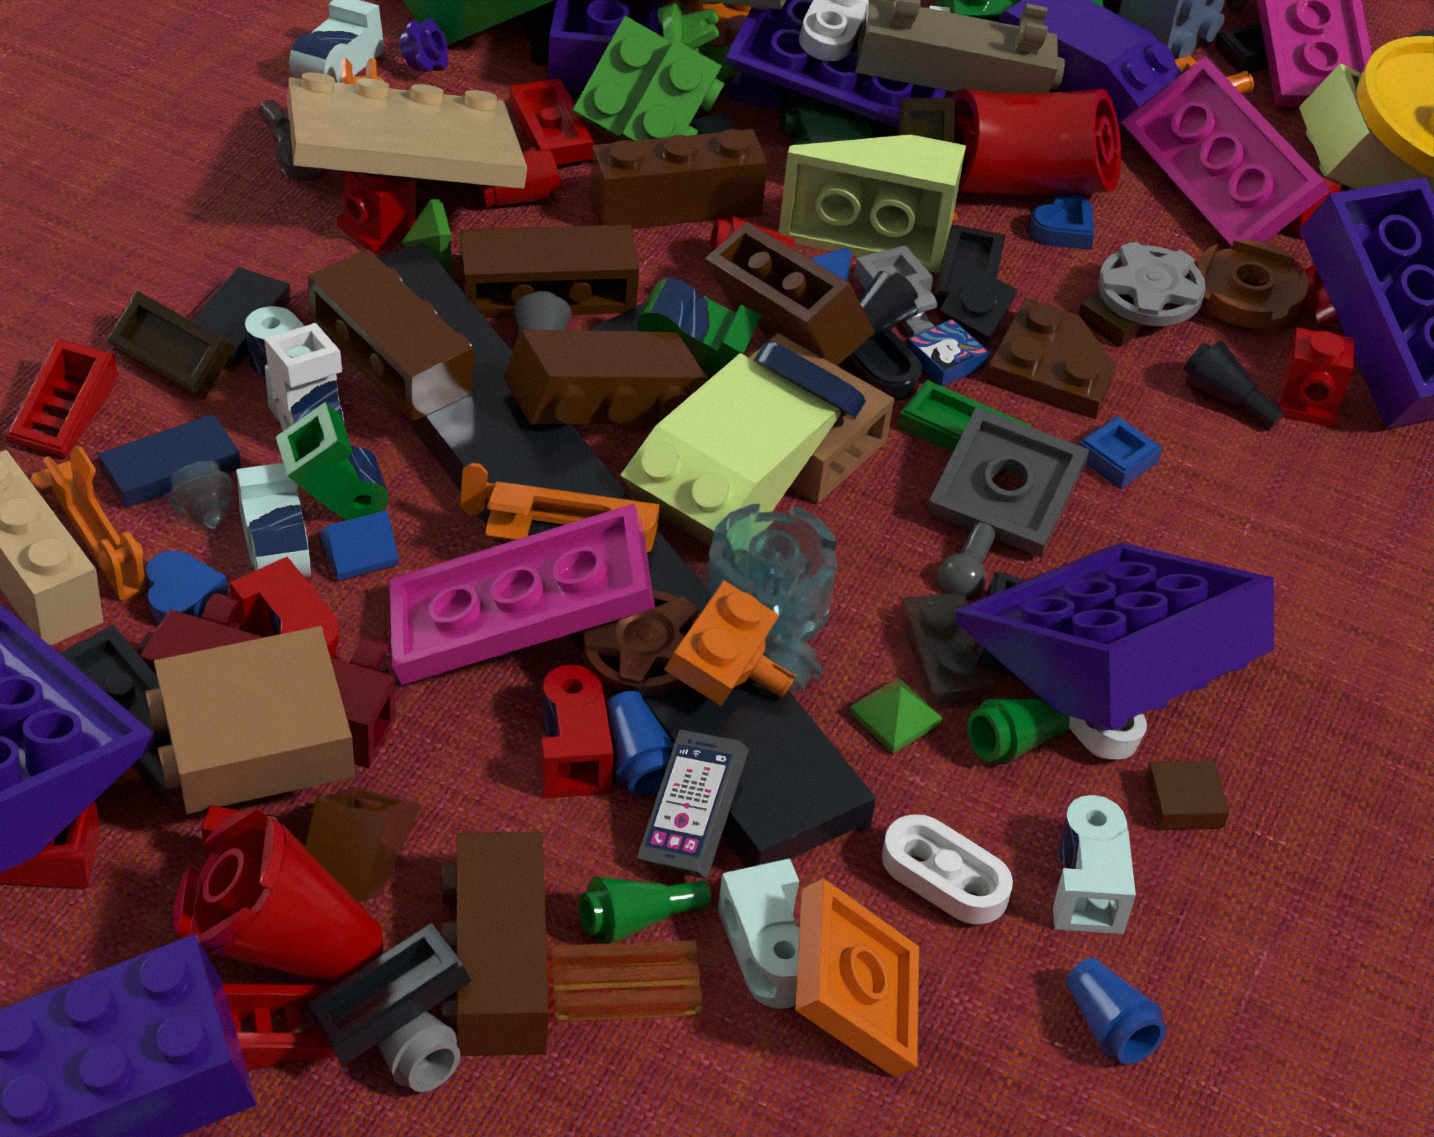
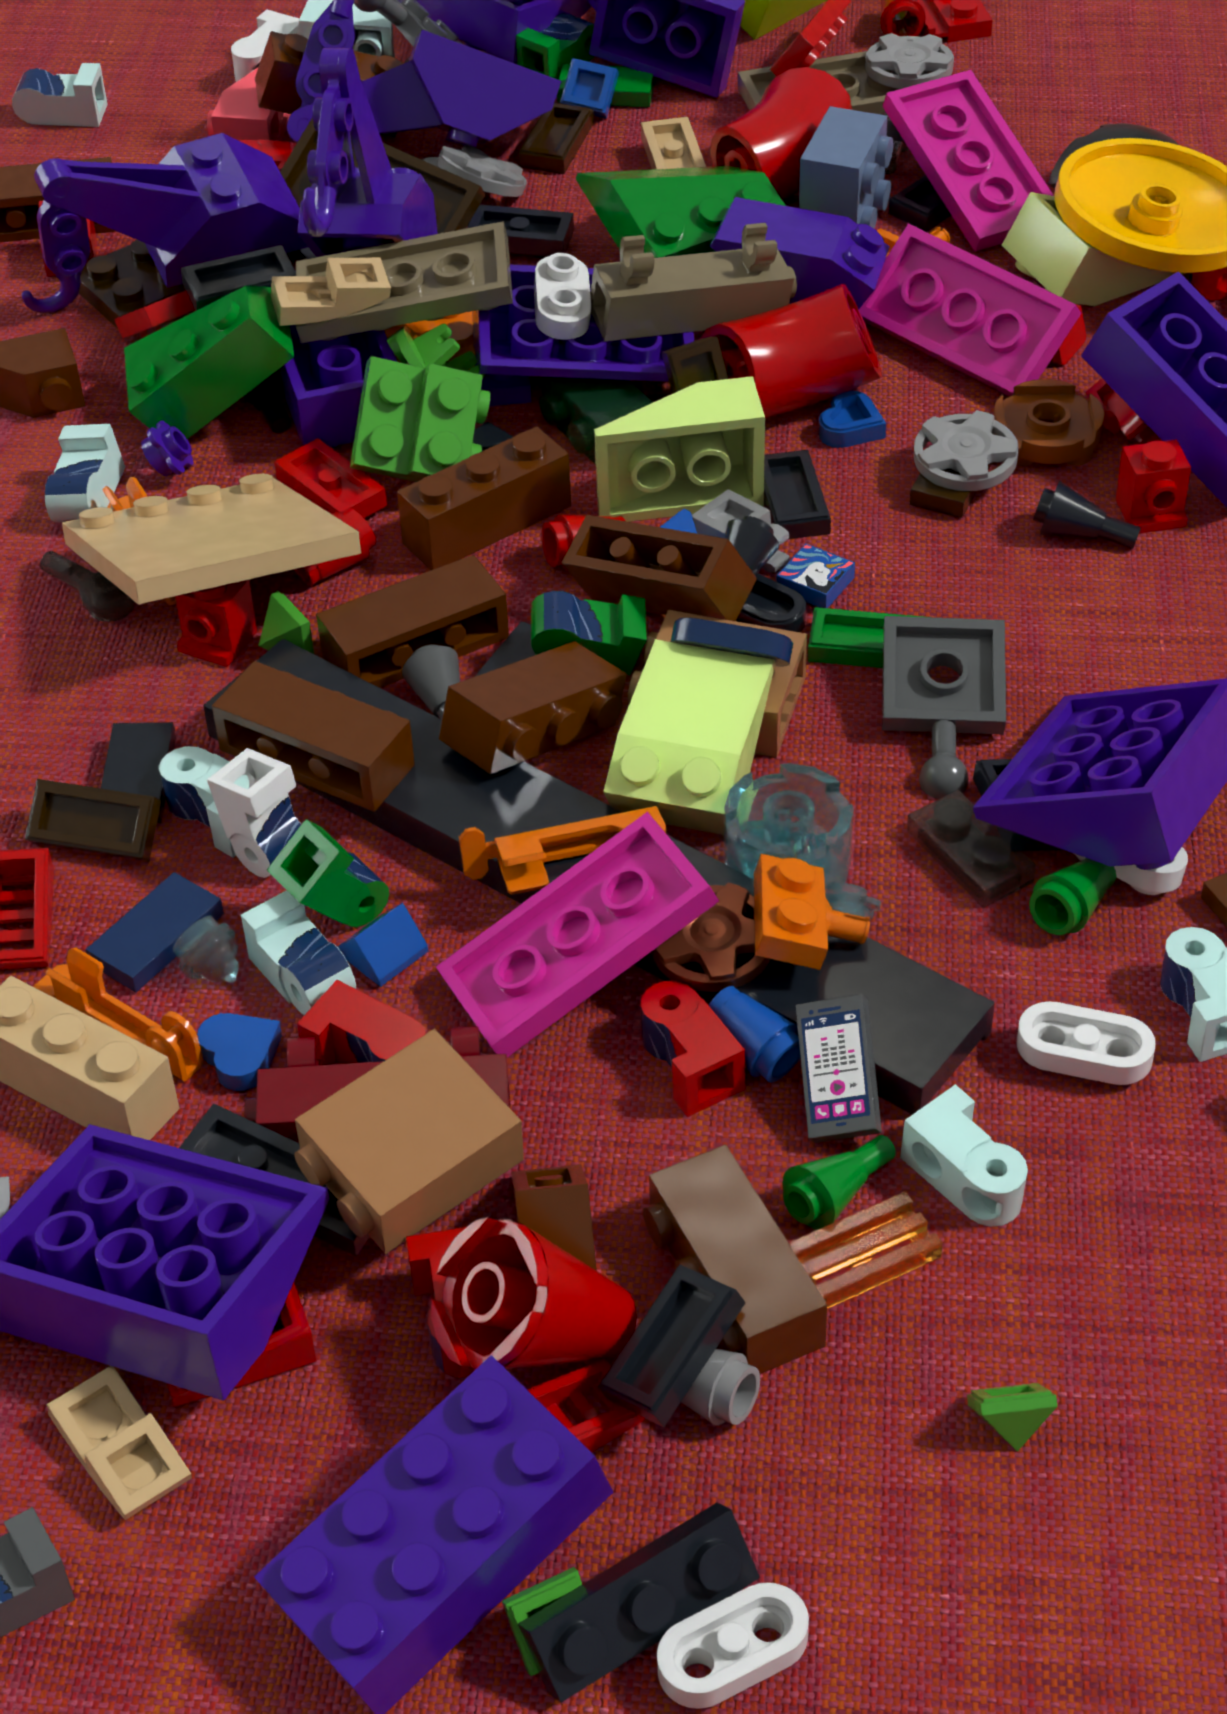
camera: 15 degrees left, 0 degrees up
orange plate [795,878,919,1077] -> none
bright green slope [849,677,942,754] -> none
black plate [939,263,1018,344] -> none
reddish brown plate [986,298,1117,419] -> none
blue tile [1079,416,1163,489] -> none

